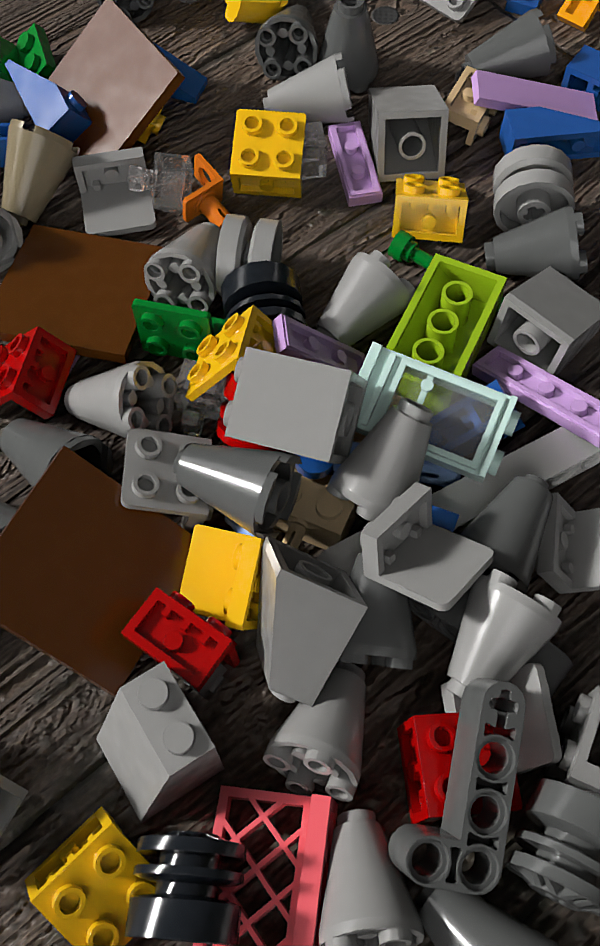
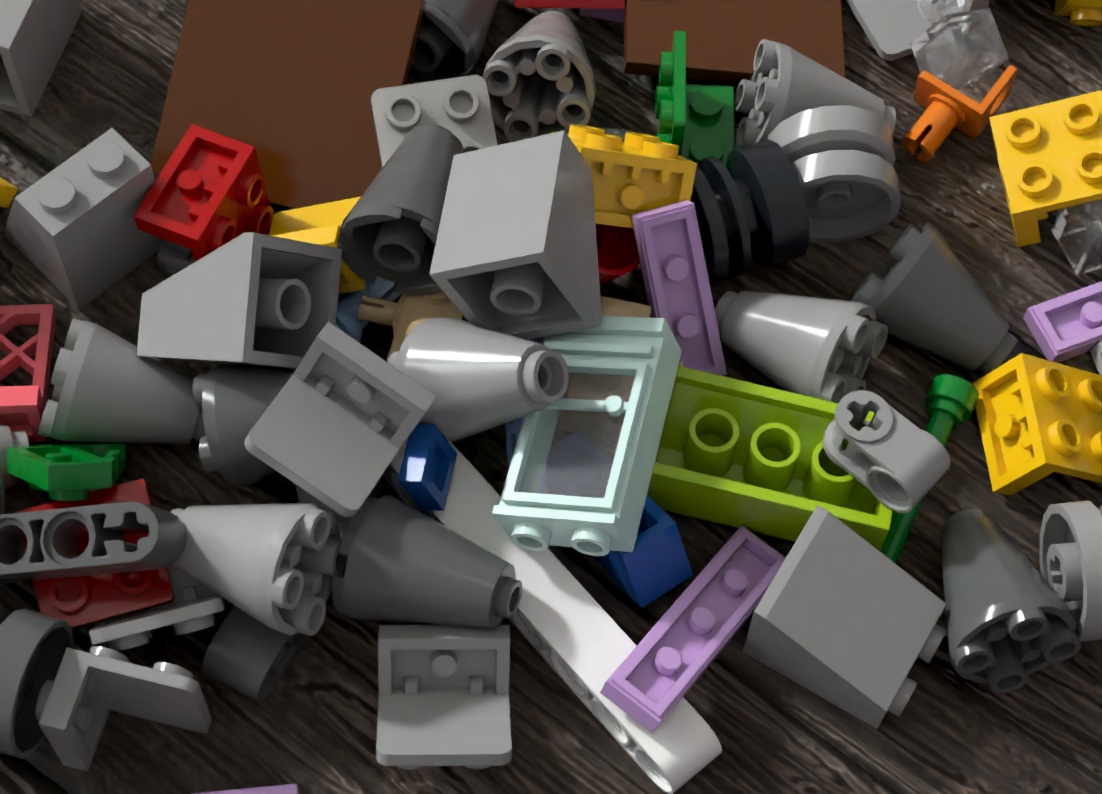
camera: 75 degrees right, 0 degrees up
none -> green wing [7,442,126,501]
none -> light grey piece [823,390,951,513]
none -> dark grey cone [851,222,1018,375]

